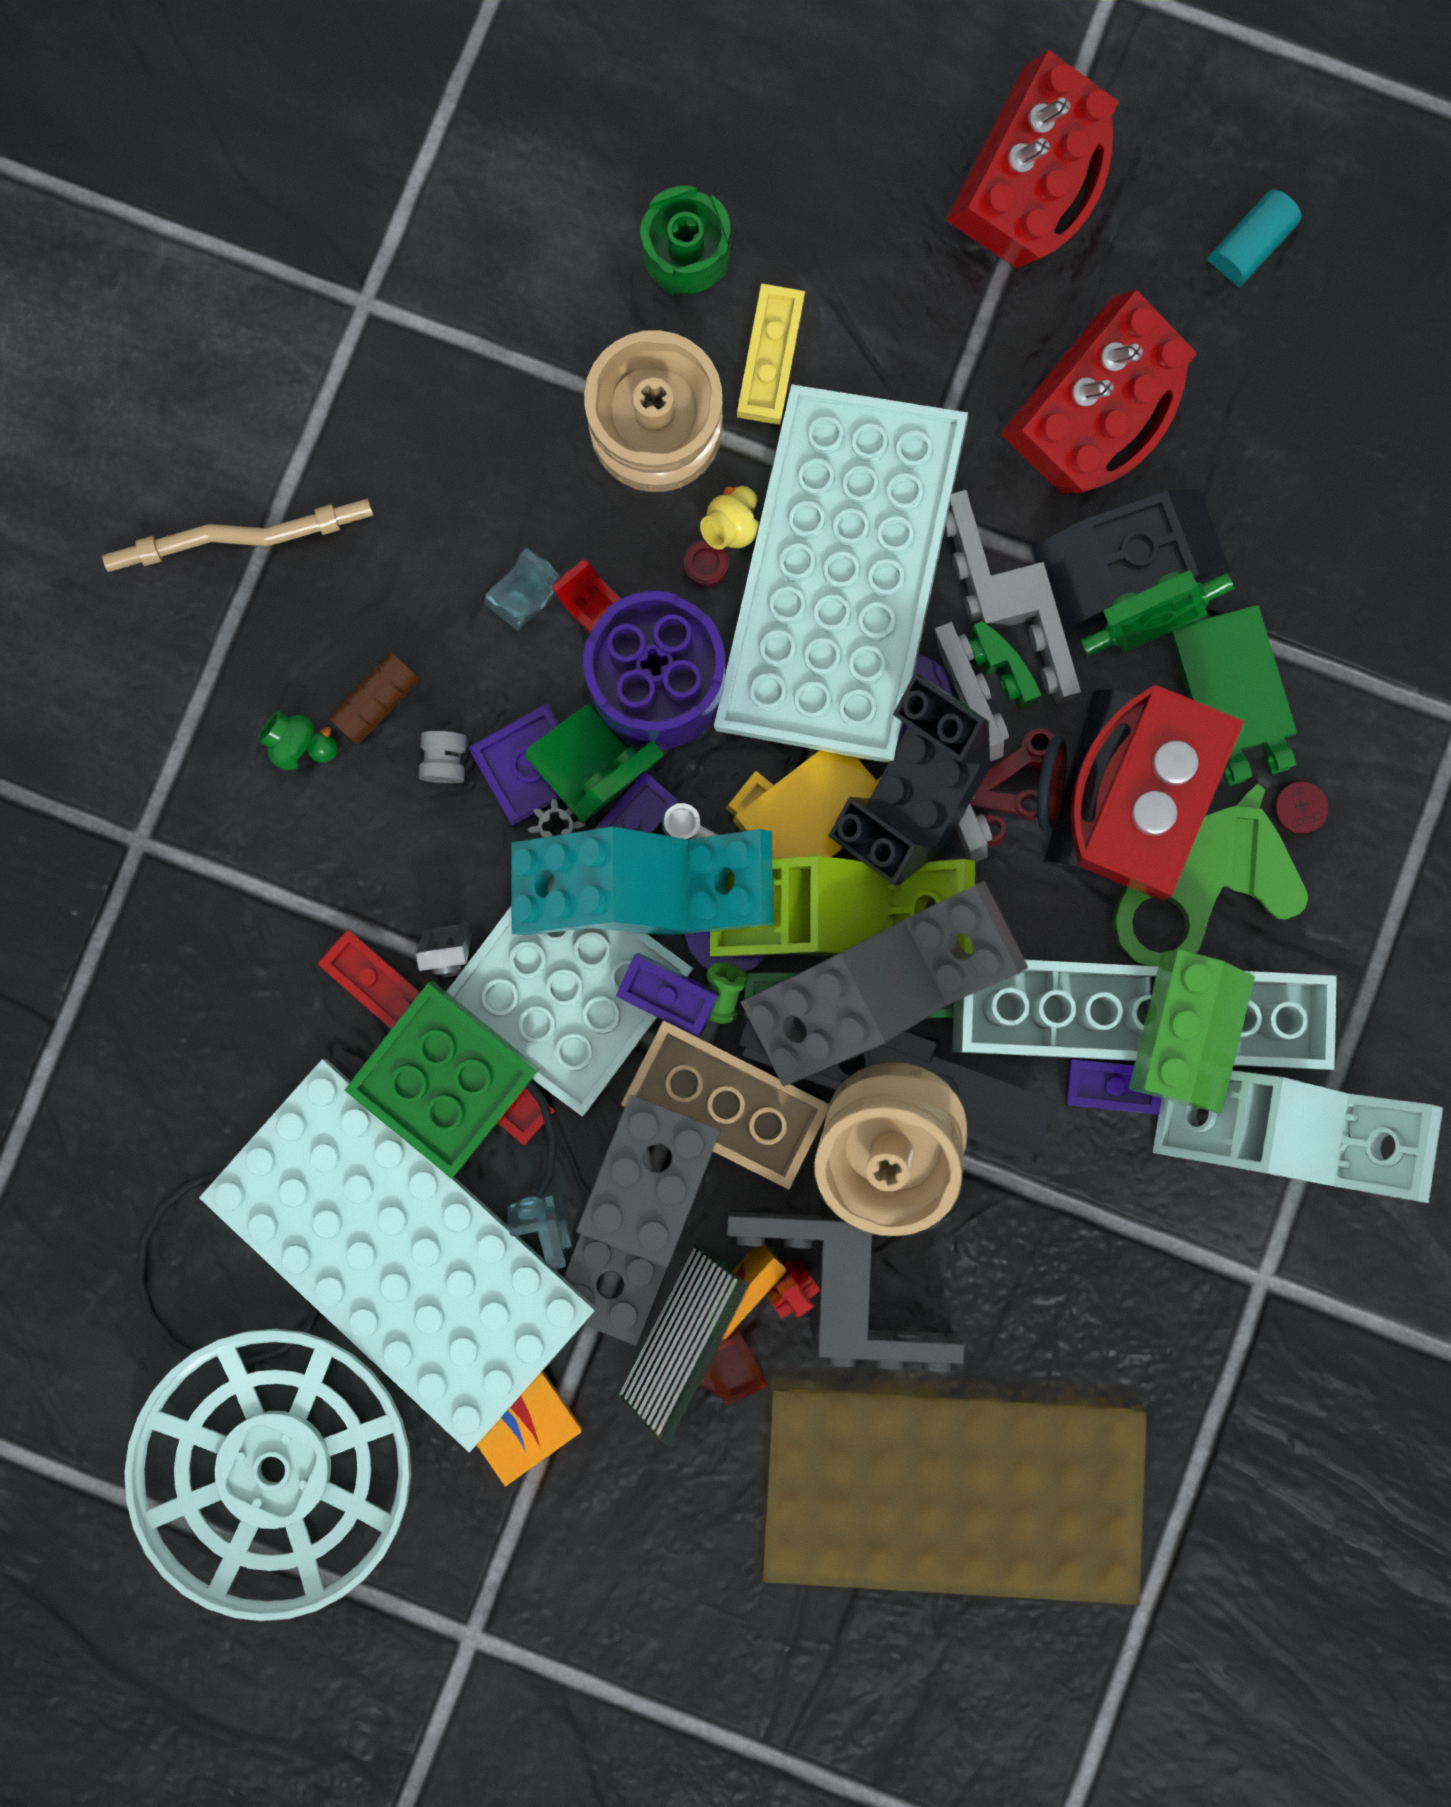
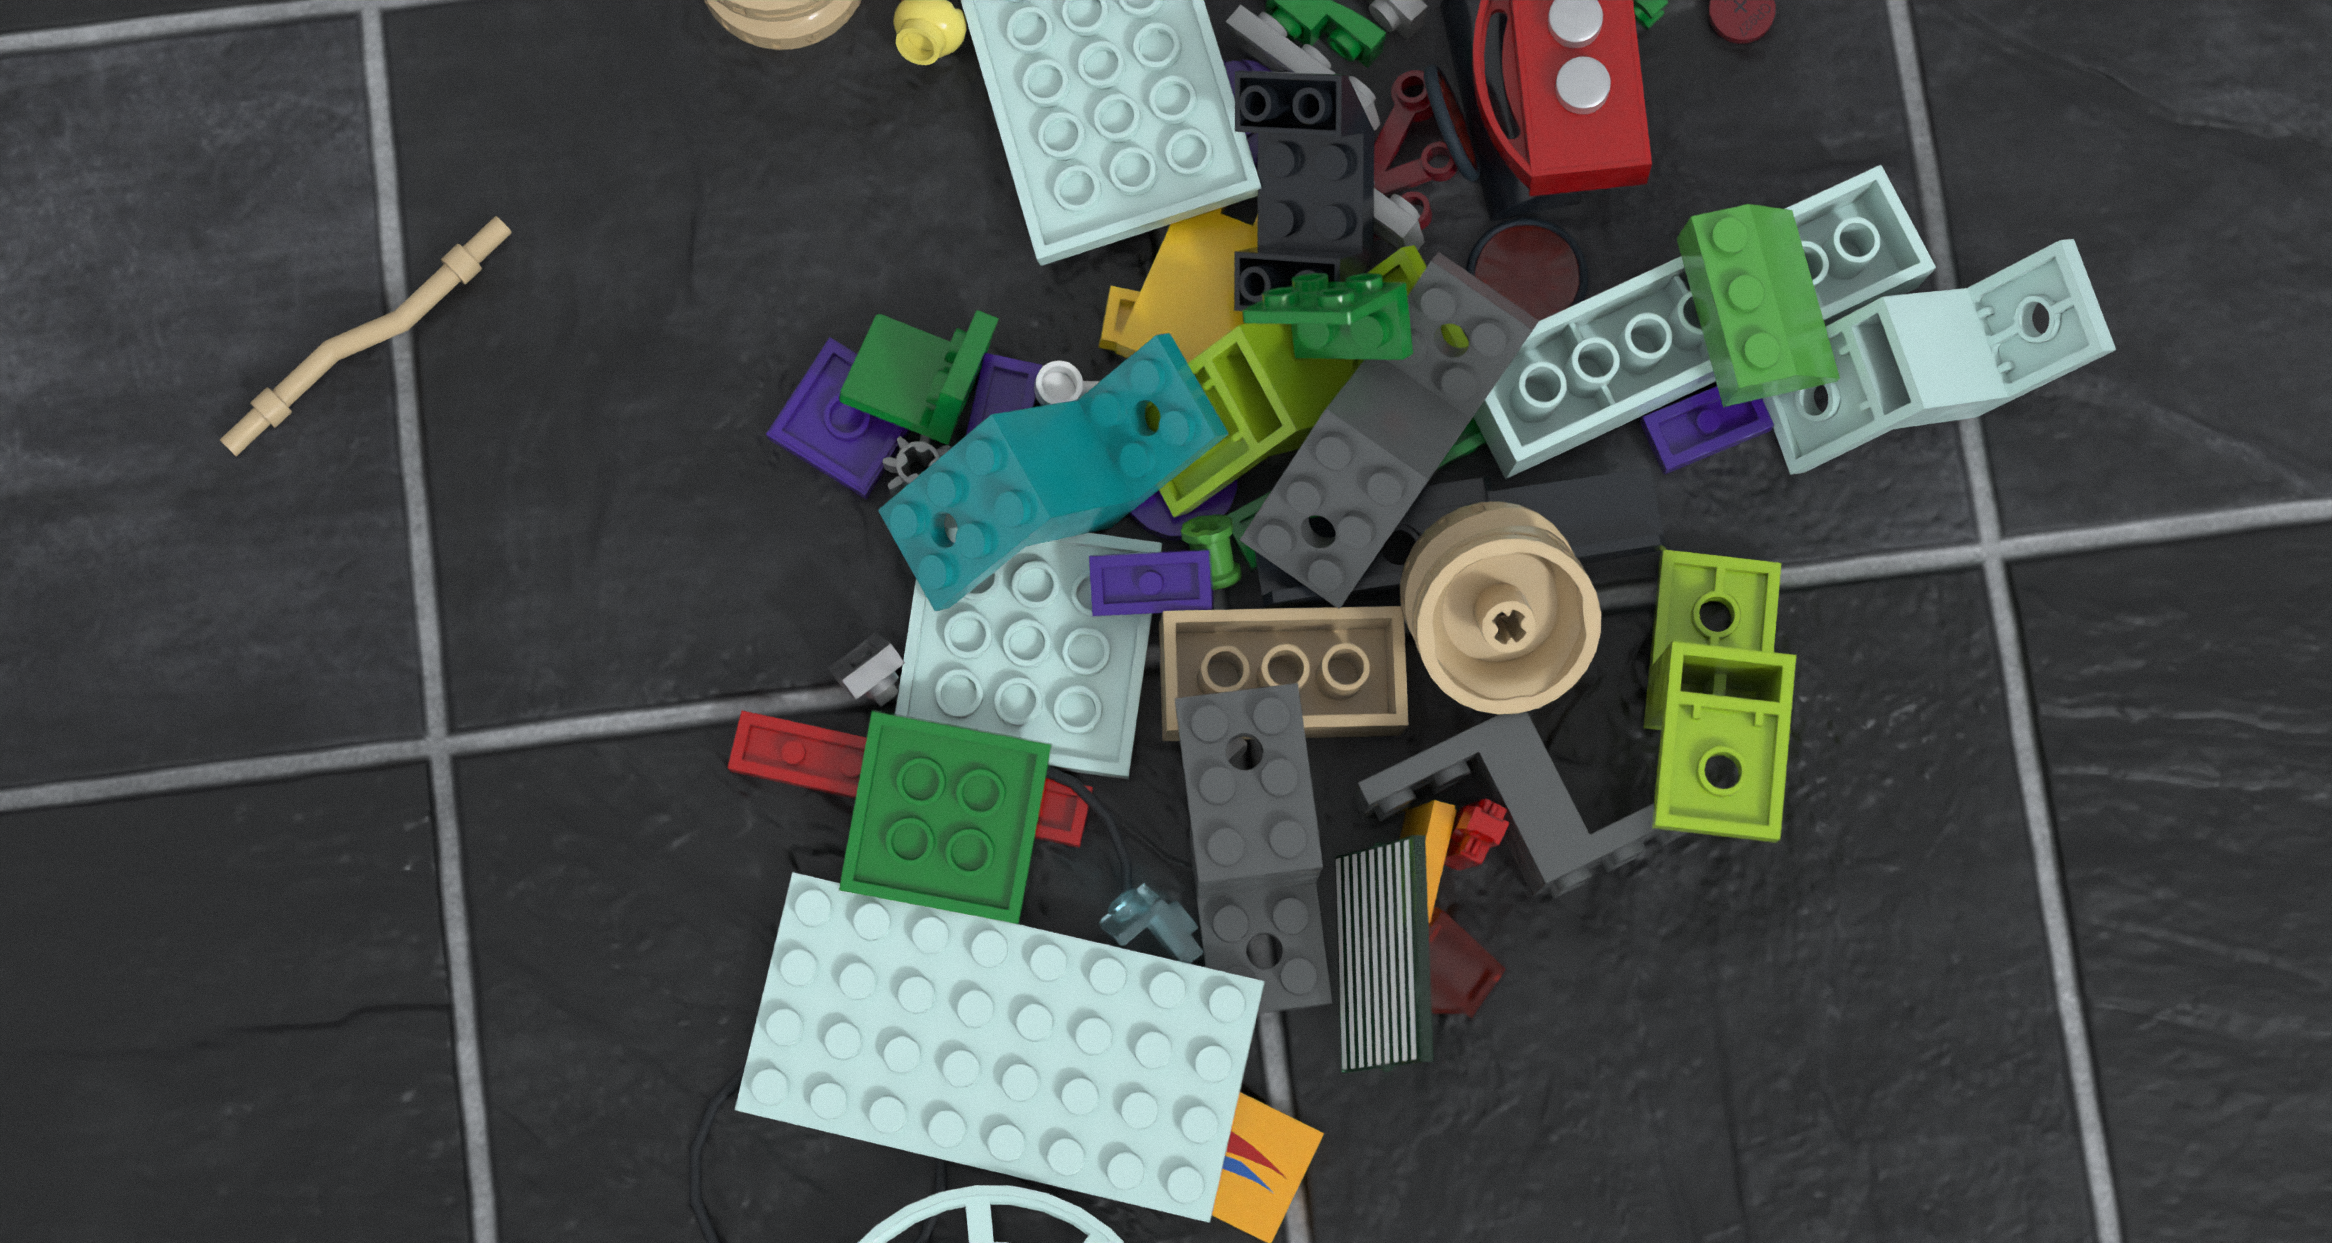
camera: 30 degrees left, 5 degrees down
green animal [258,711,338,771] -> none
reddish brown axle [328,652,420,745] -> none
light grey wheel [418,731,467,783] -> none
clear light blue bracket [483,548,560,631] -> none
red bracket [552,559,621,634] -> none
dark purple brick [583,591,725,749] -> none
dark red tile [684,540,729,588] -> none
clear yellow plate [763,1388,1147,1605] -> none
bright green animal [1111,784,1308,967] -> none
none -> green bracket [1242,273,1413,360]
none -> clear red wheel [1466,218,1588,321]
none -> lime bracket [1644,550,1796,842]

